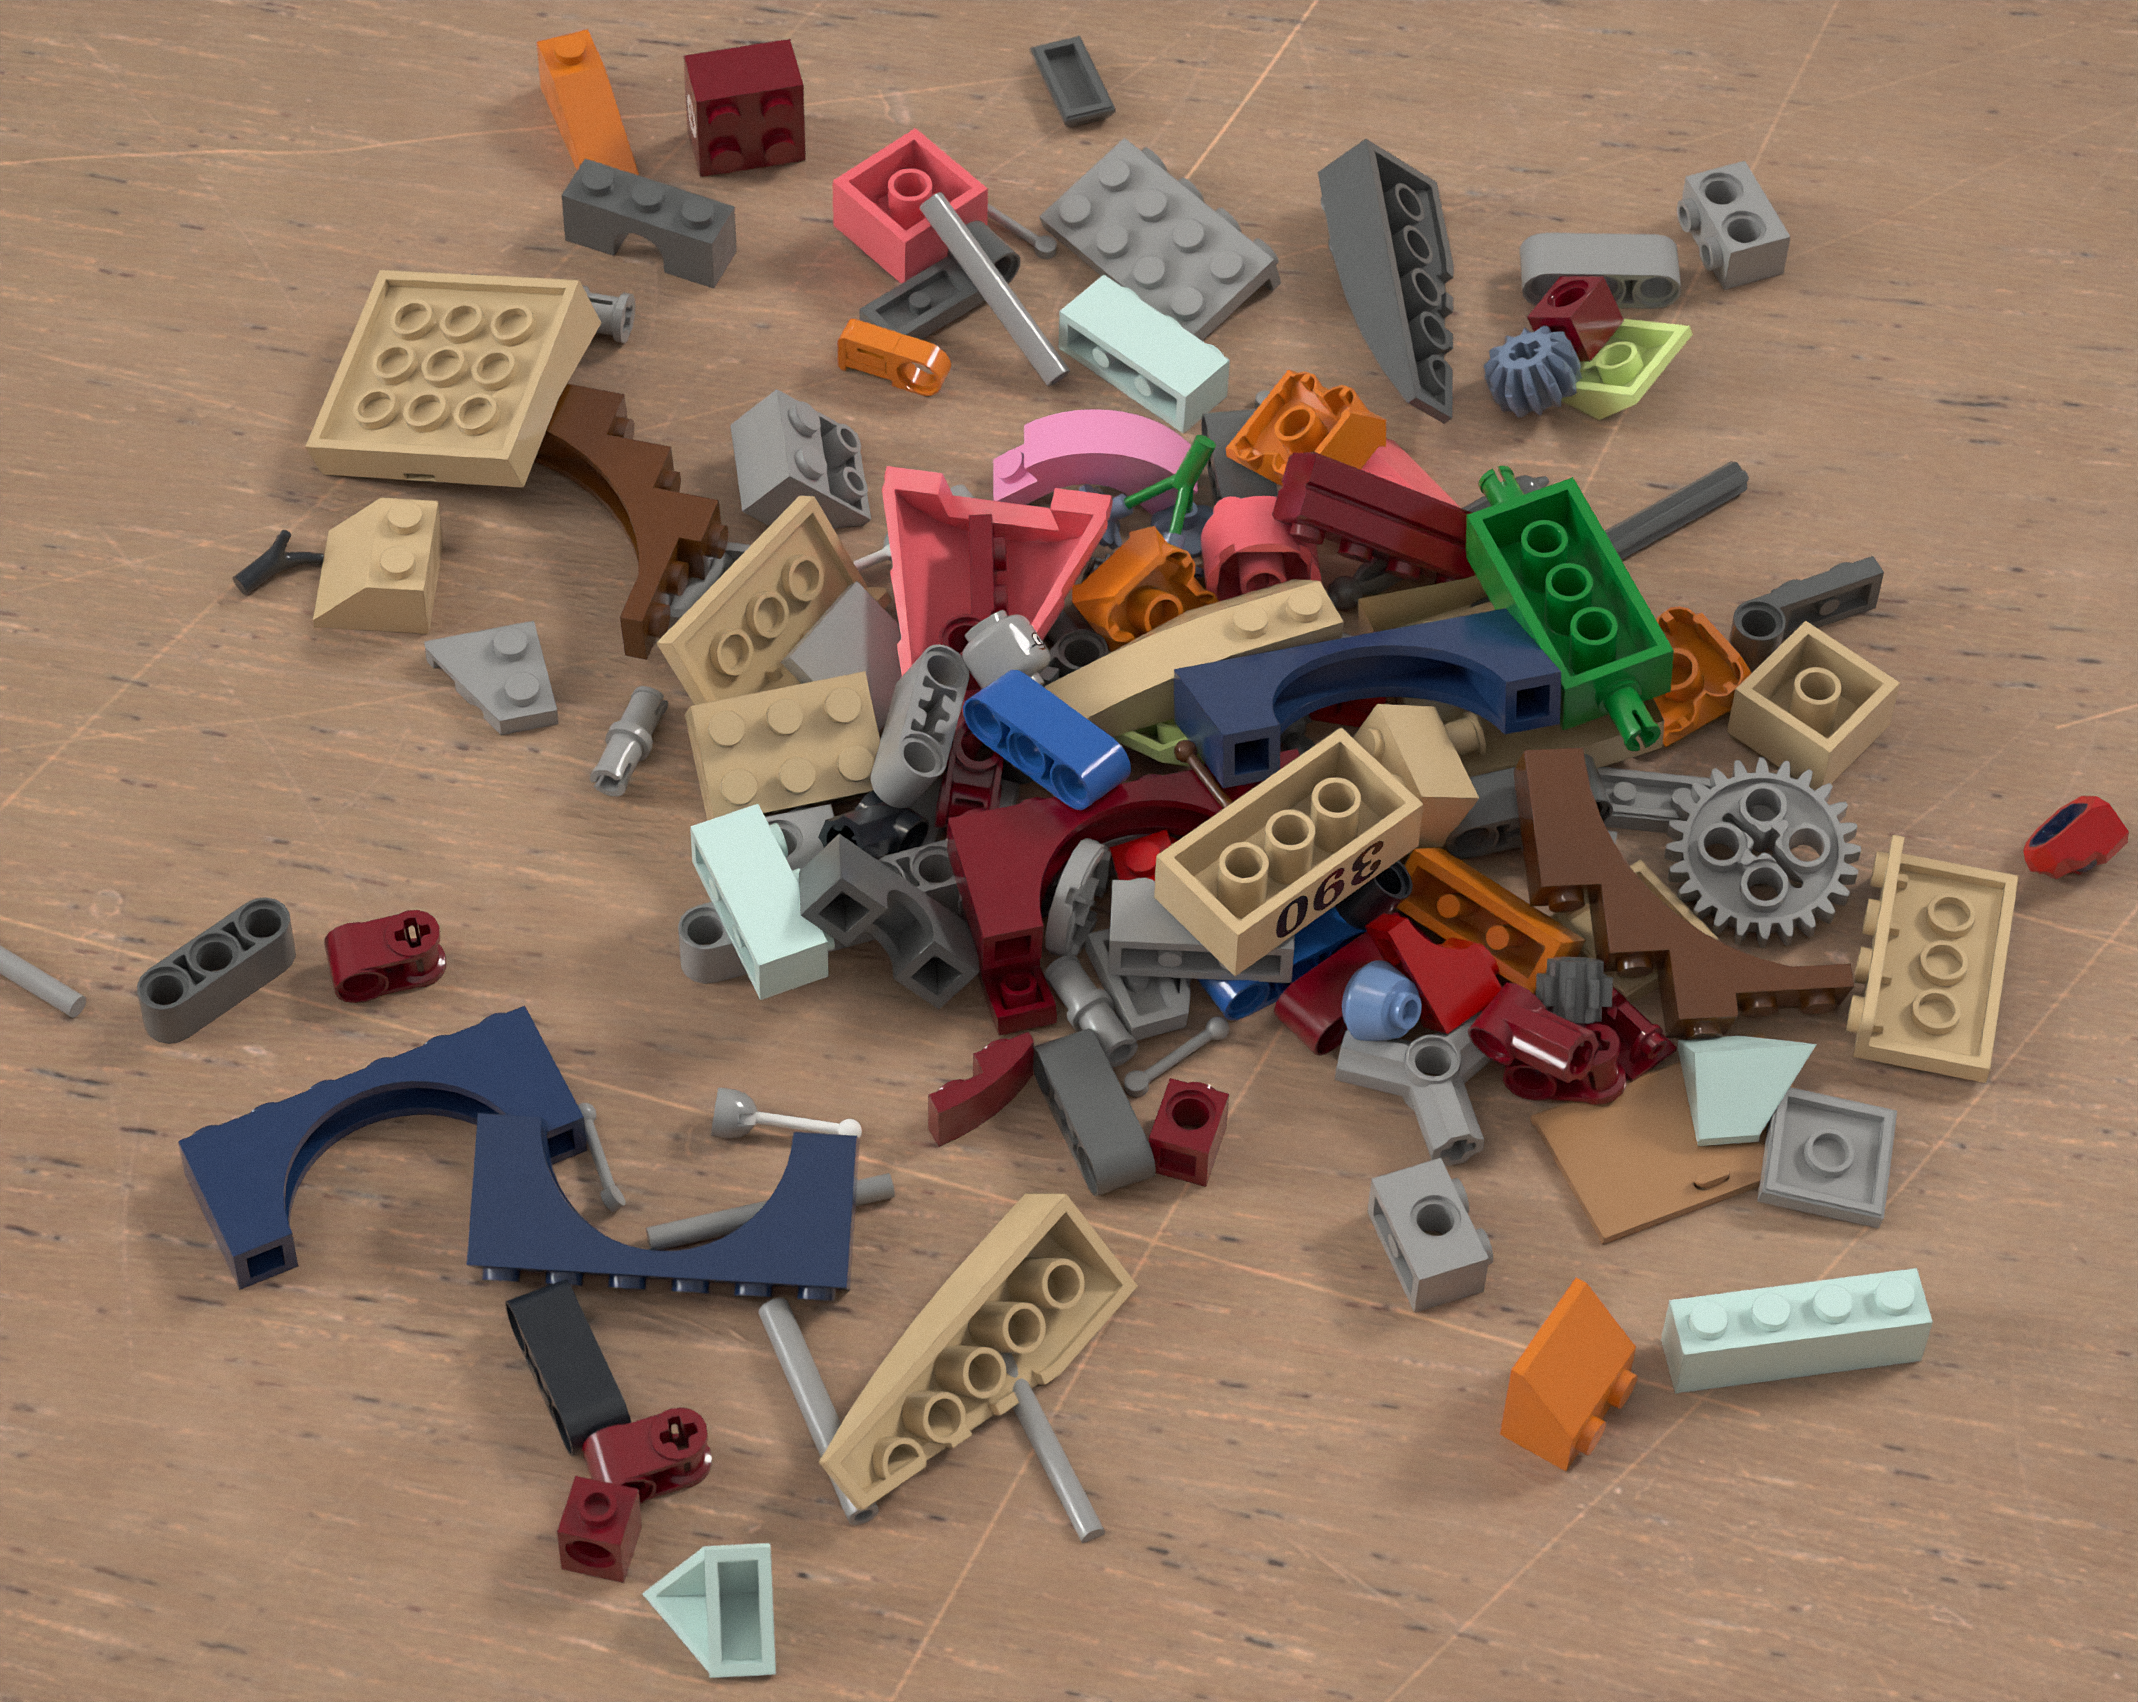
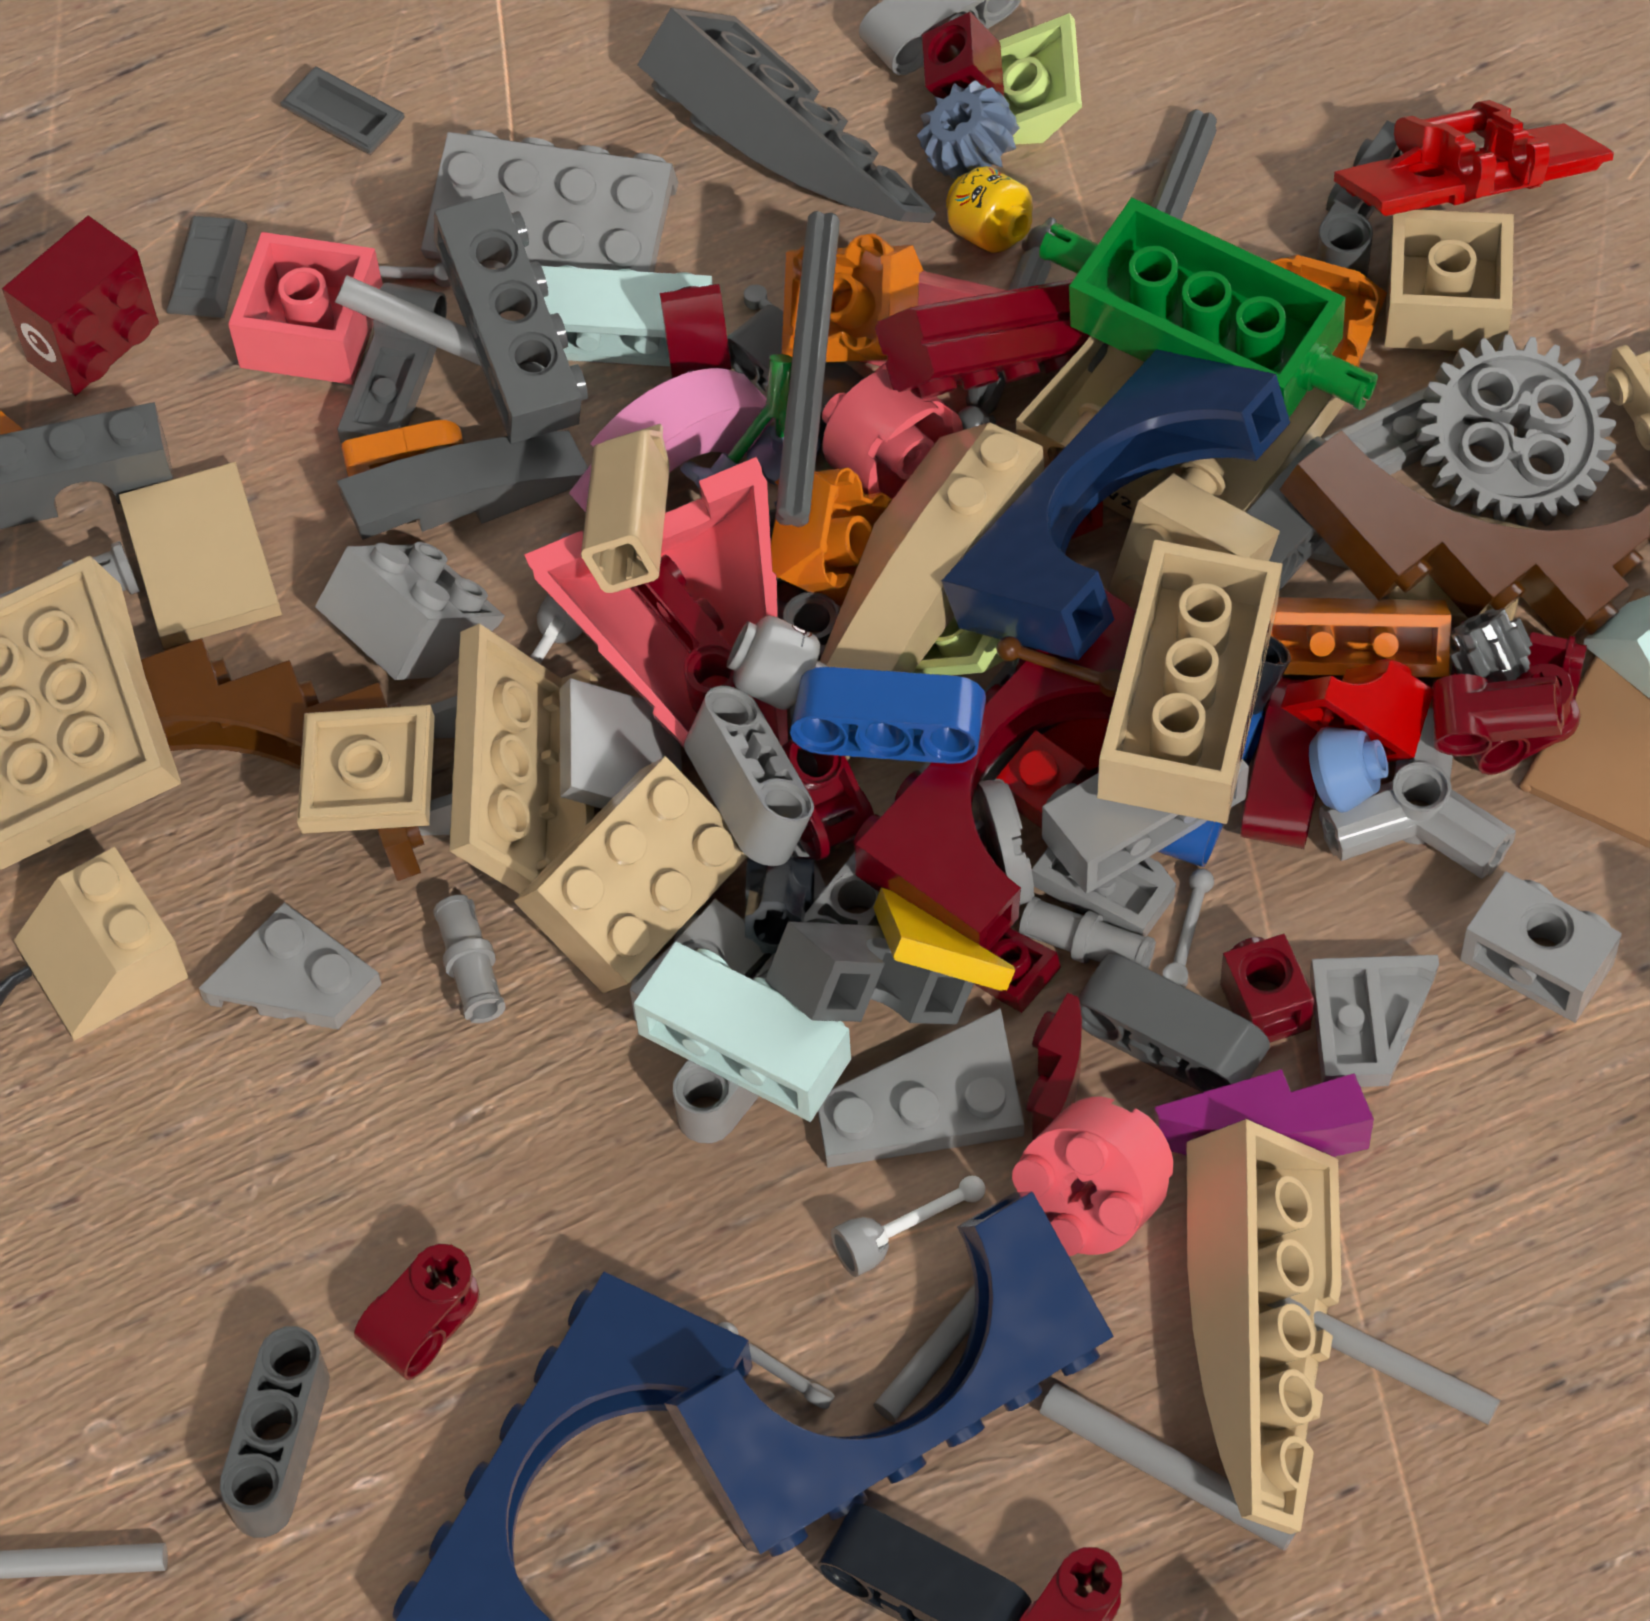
camera: 30 degrees left, 5 degrees up
none -> tan tile [119,462,282,649]
none -> dark grey tile [167,216,248,318]
none -> tan tile [297,705,435,834]
none -> dark grey slope [337,430,588,540]
none -> dark grey brick [434,192,588,444]
none -> tan piece [581,424,670,593]
none -> dark red slope [660,284,731,379]
none -> dark grey axle [775,211,840,527]
none -> light grey wing [818,1008,1024,1168]
none -> yellow tile [873,888,1015,991]
none -> yellow head [946,166,1033,253]
none -> coral brick [1012,1096,1173,1256]
none -> magenta slope [1154,1069,1374,1157]
none -> light grey wing [1309,955,1439,1087]
none -> red piece [1334,100,1614,216]

